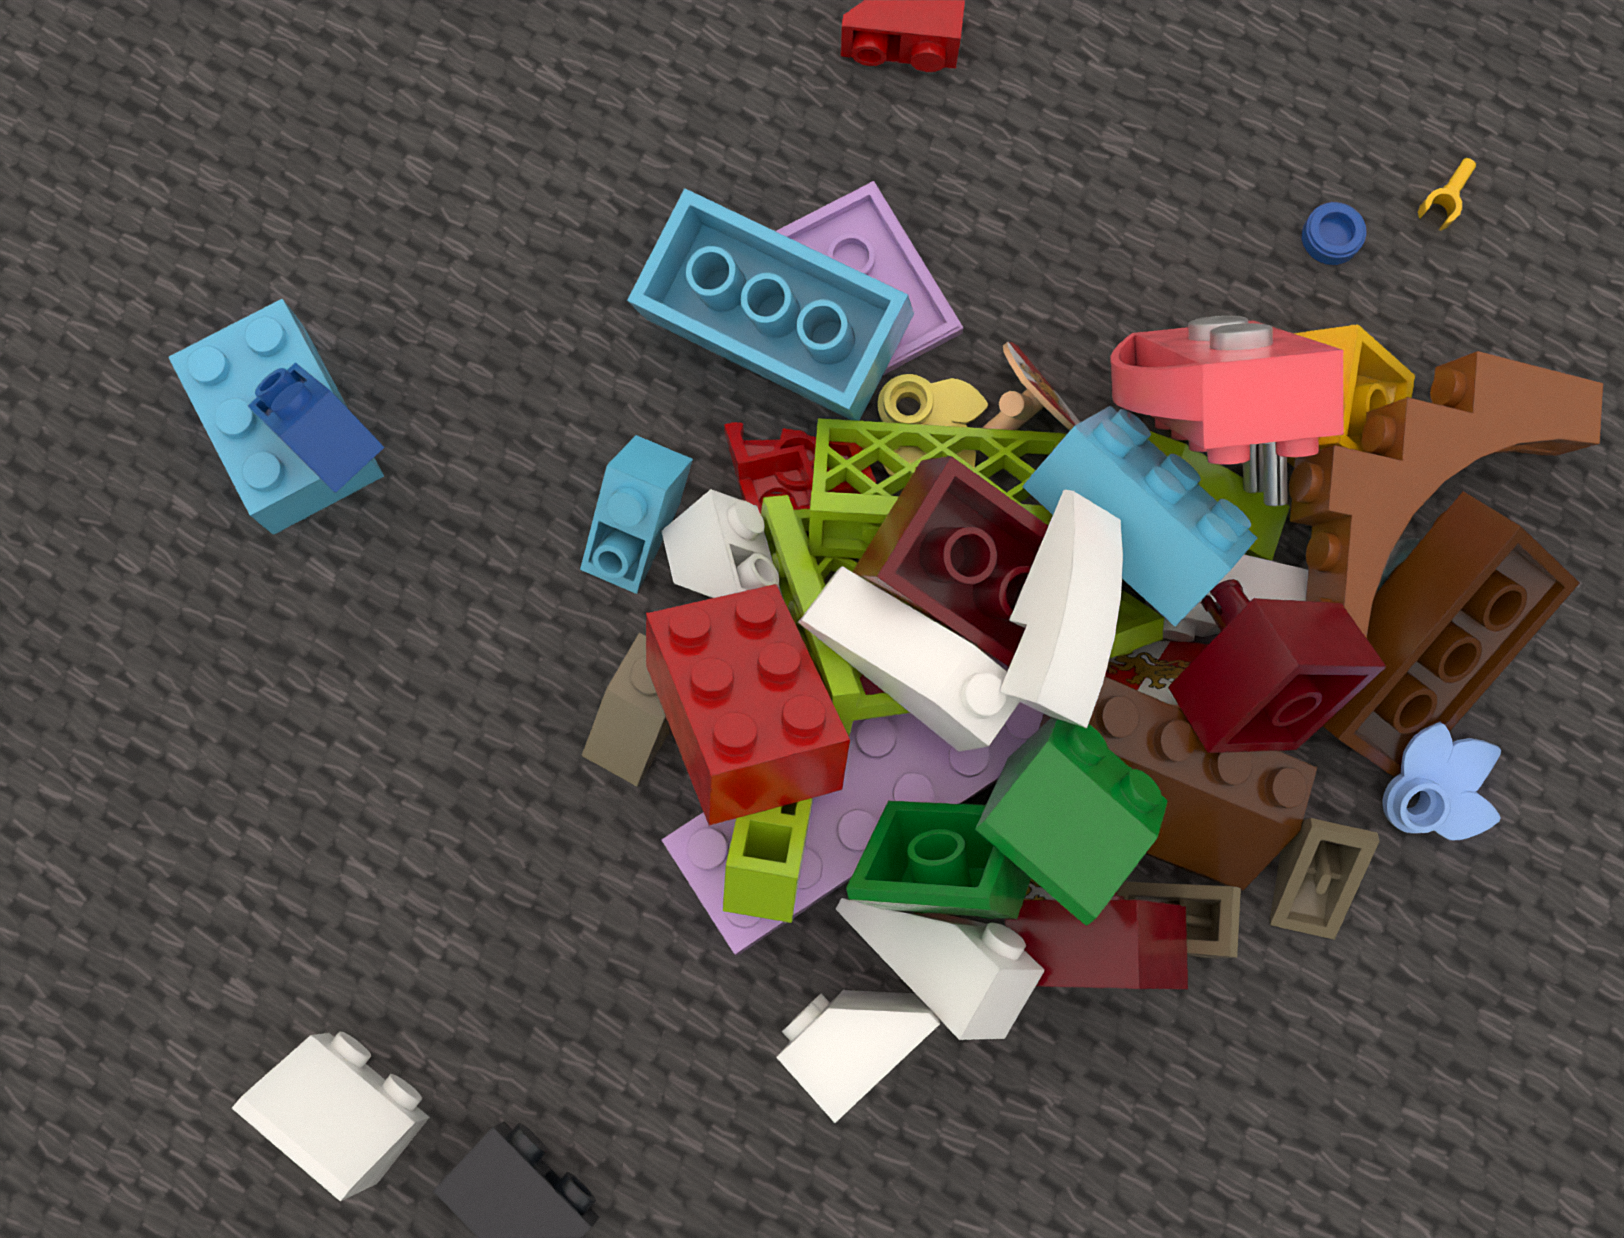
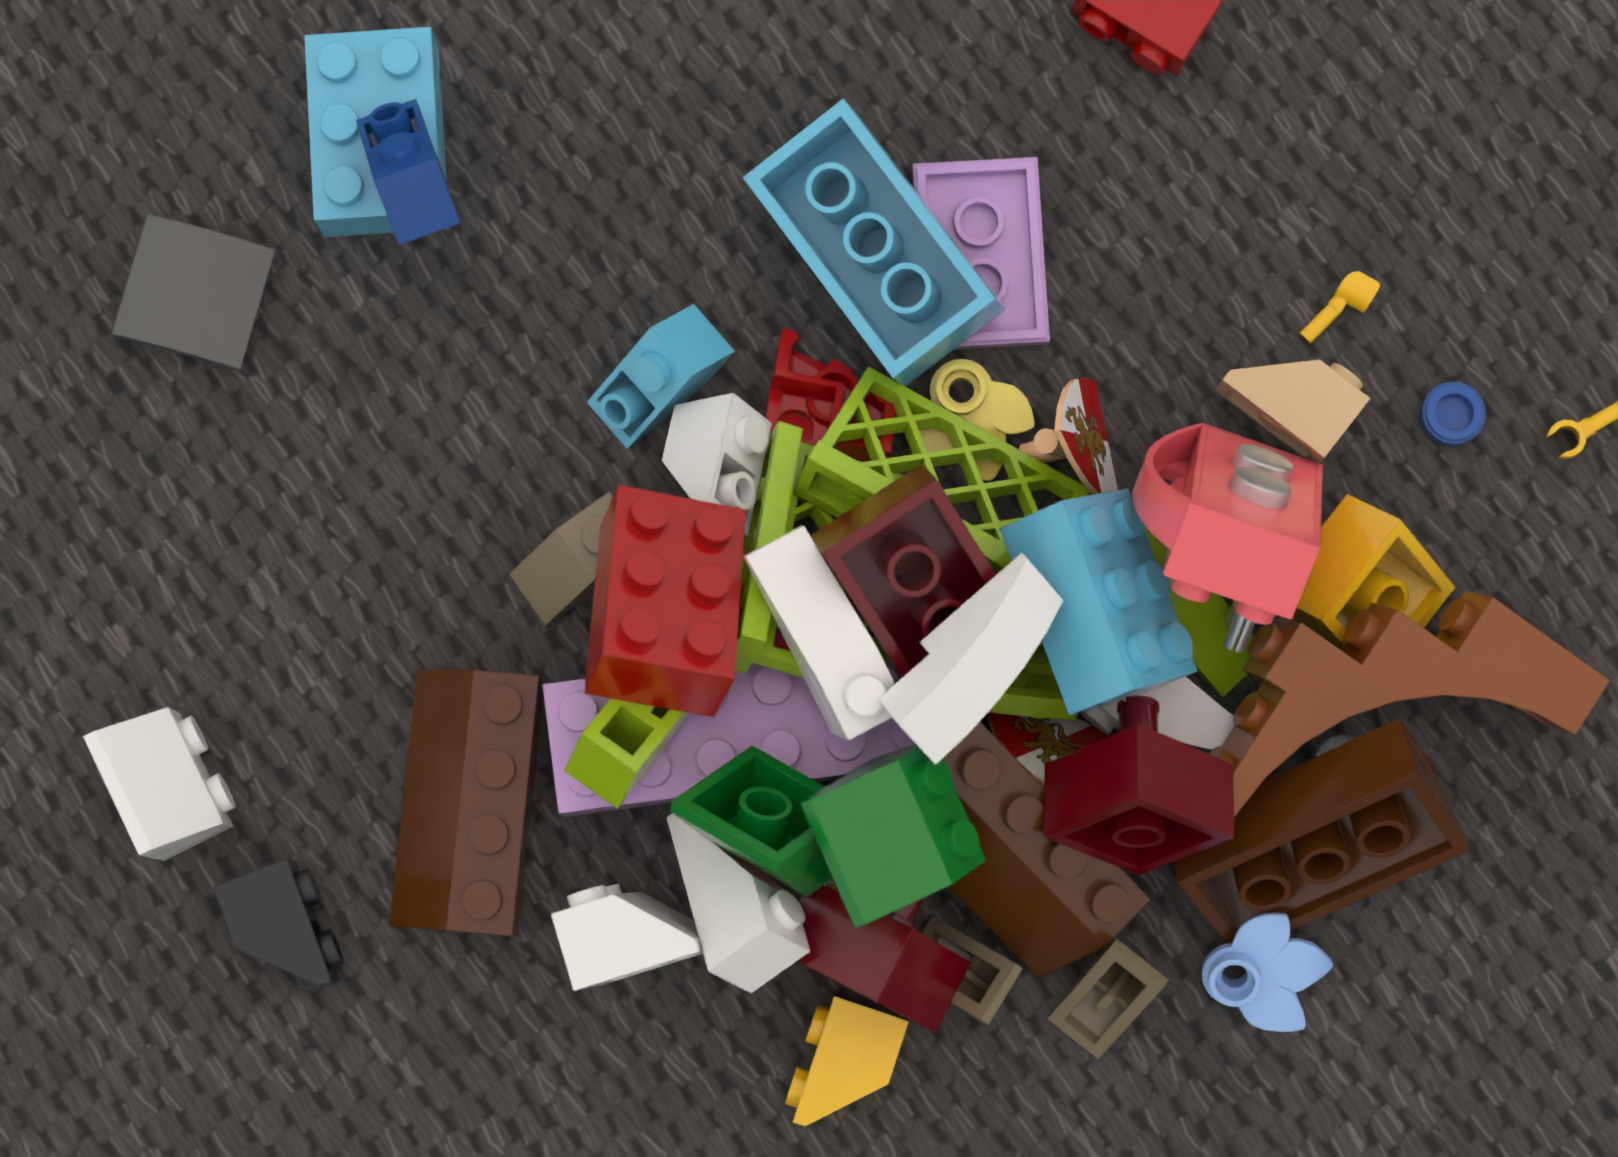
camera: 25 degrees right, 5 degrees up
none -> dark grey slope [110,214,275,371]
none -> reddish brown slope [389,670,544,938]
none -> yellow slope [785,996,909,1126]
none -> tan slope [1215,359,1371,463]
none -> yellow hand [1300,271,1380,344]

